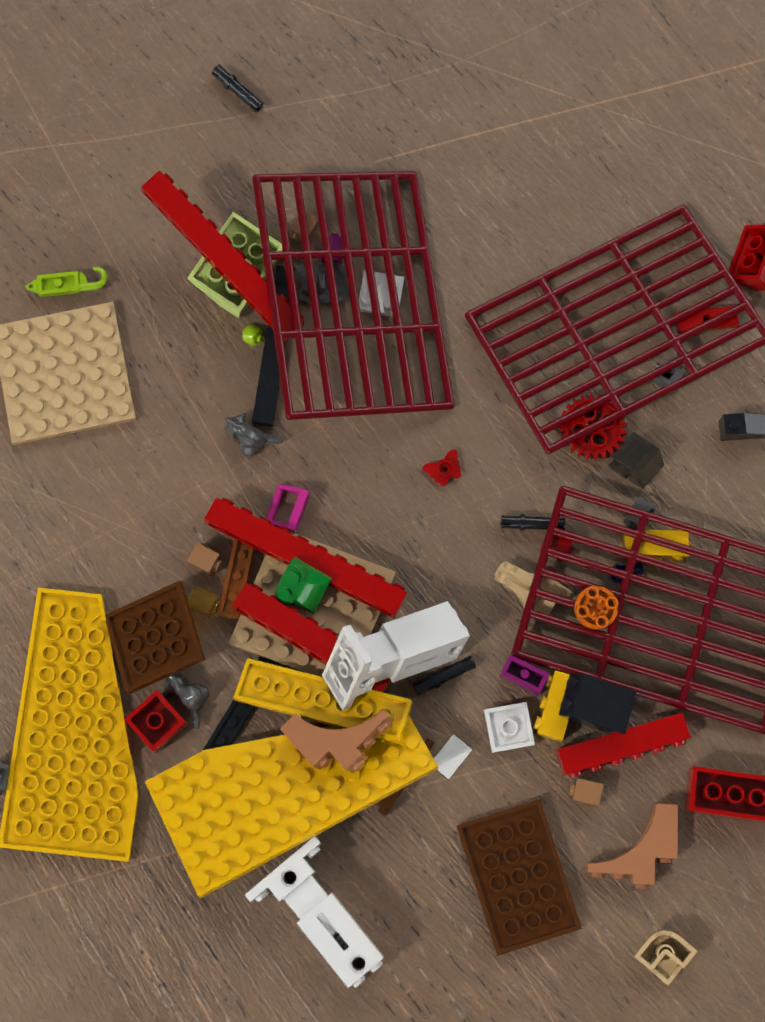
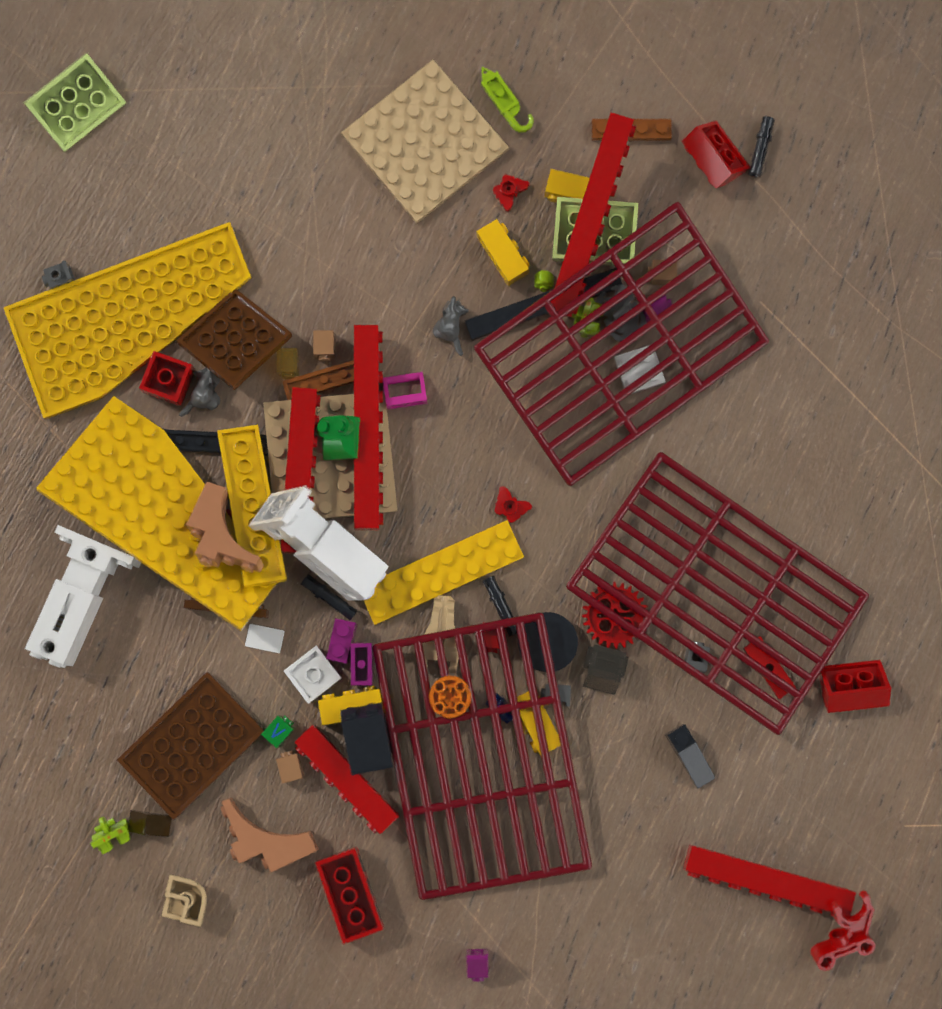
camera: 65 degrees right, 5 degrees up
none -> lime hips [90,816,131,854]
none -> dark brown slope [128,810,172,837]
none -> green brick [261,715,295,748]
none -> magenta brick [326,618,357,664]
none -> yellow plate [363,520,524,625]
none -> yellow brick [476,219,530,286]
none -> red animal [493,174,529,212]
none -> black piece [517,612,578,673]
none -> yellow brick [544,169,589,203]
none -> lime hips [572,298,604,338]
none -> dark orange plate [591,119,672,141]
none -> red slope [681,121,750,189]

